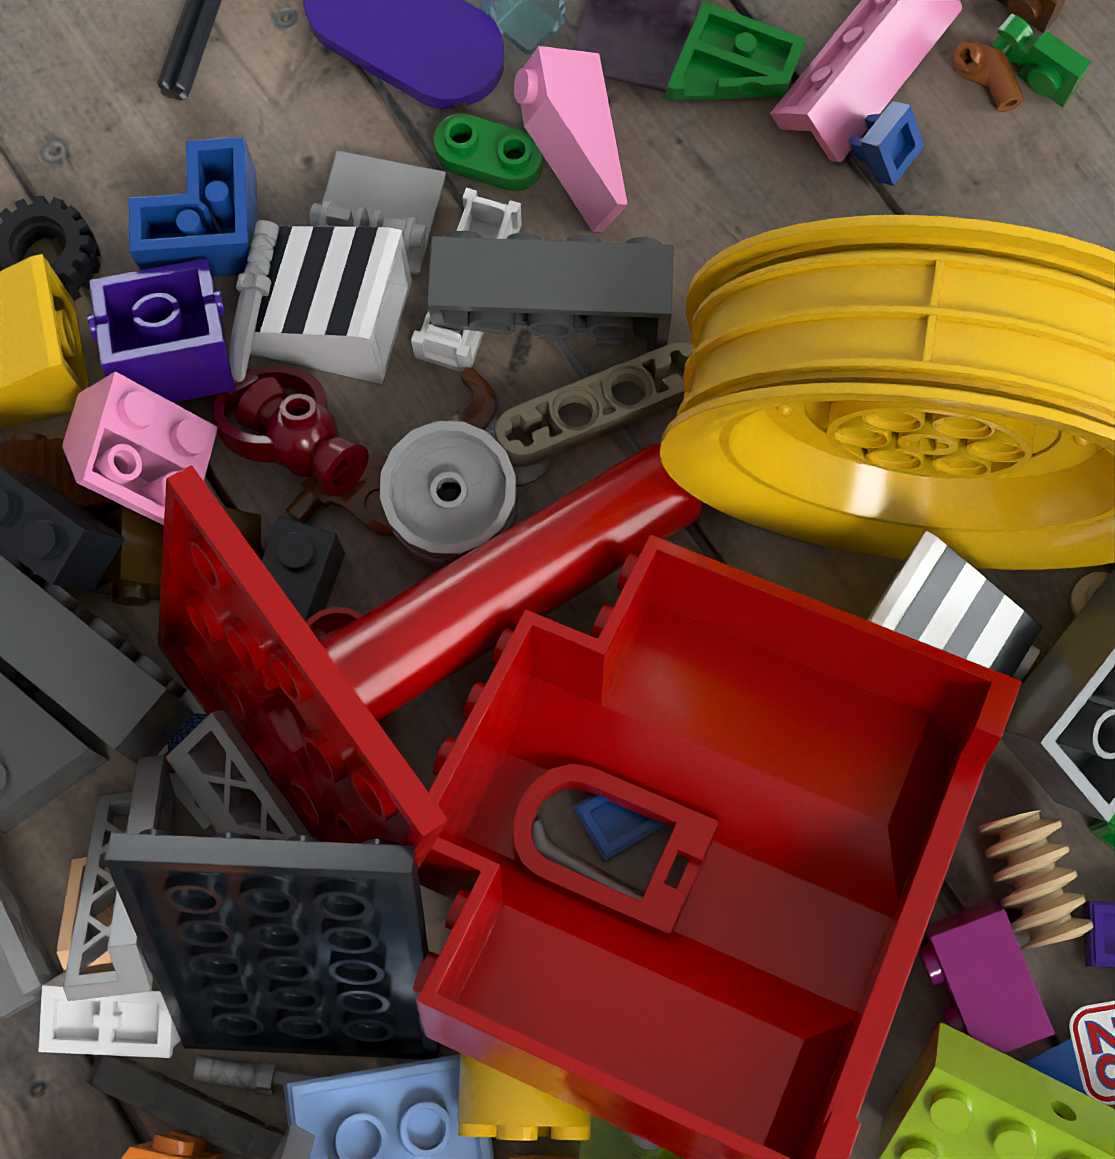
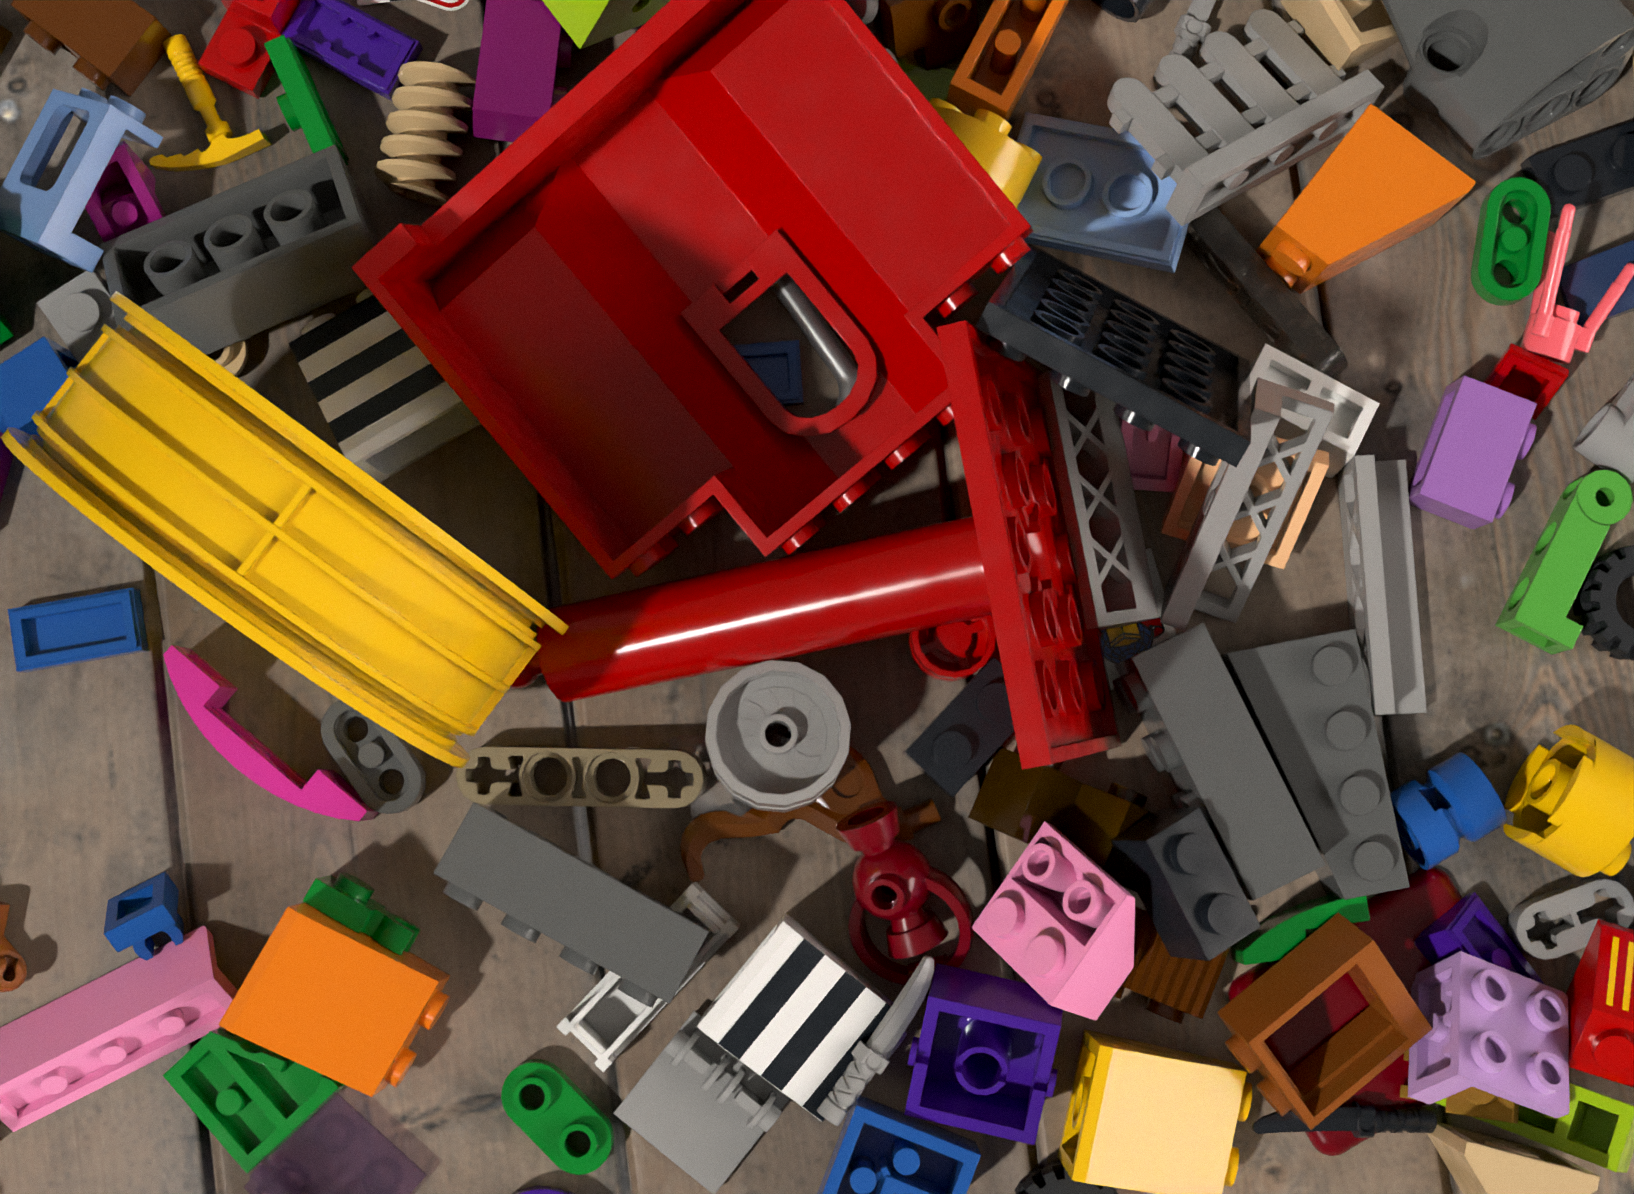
camera: 150 degrees left, 10 degrees up
light grey piece [194,1055,321,1096] -> none
bright pink slope [514,46,628,232] -> none
none -> orange slope [218,902,450,1097]
none -> green plate [303,872,421,955]

